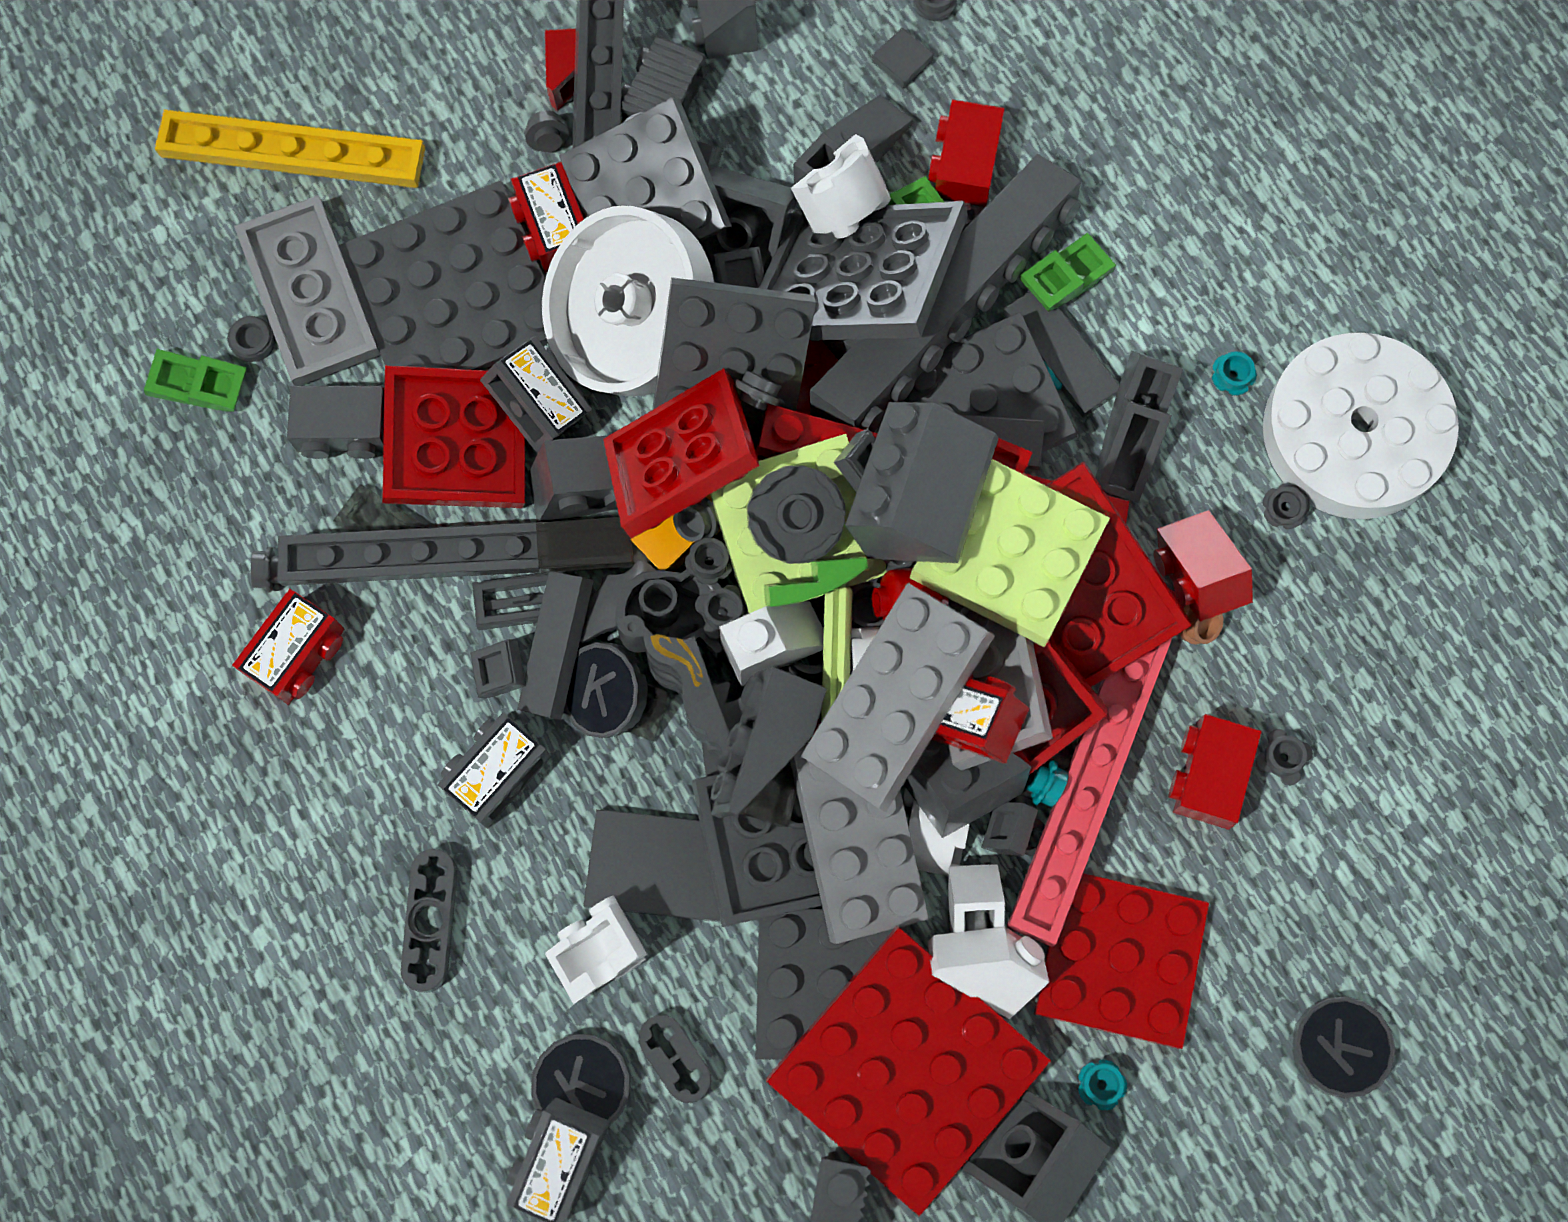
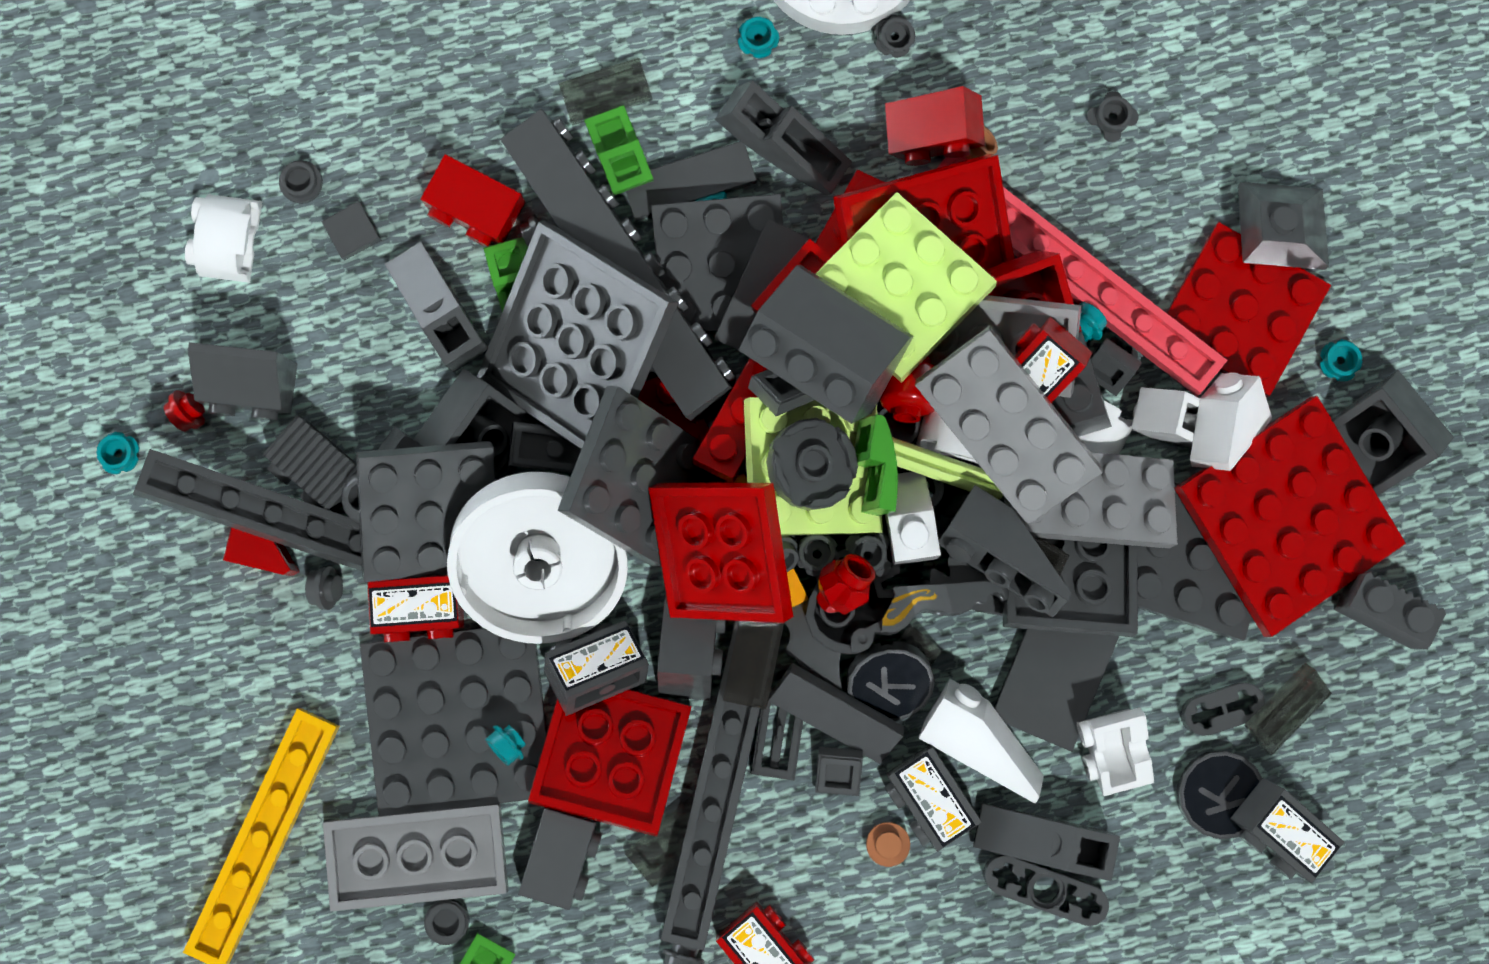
camera: 75 degrees left, 10 degrees up
dark grey plate [734,370,782,411] -> none
white cylinder [791,134,891,238] -> none
red brick [1168,714,1262,830] -> none
black tile [1293,996,1395,1098] -> none
none -> teal plate [485,725,526,766]
none -> clear smoke tile [558,58,653,126]
none -> red rock [816,554,875,615]
none -> nougat plate [866,822,910,867]
none -> white slope [919,679,1044,804]
none -> dark grey slope [973,803,1120,881]
none -> dark grey slope [1238,182,1329,270]
none -> clear smoke tile [1244,663,1332,755]

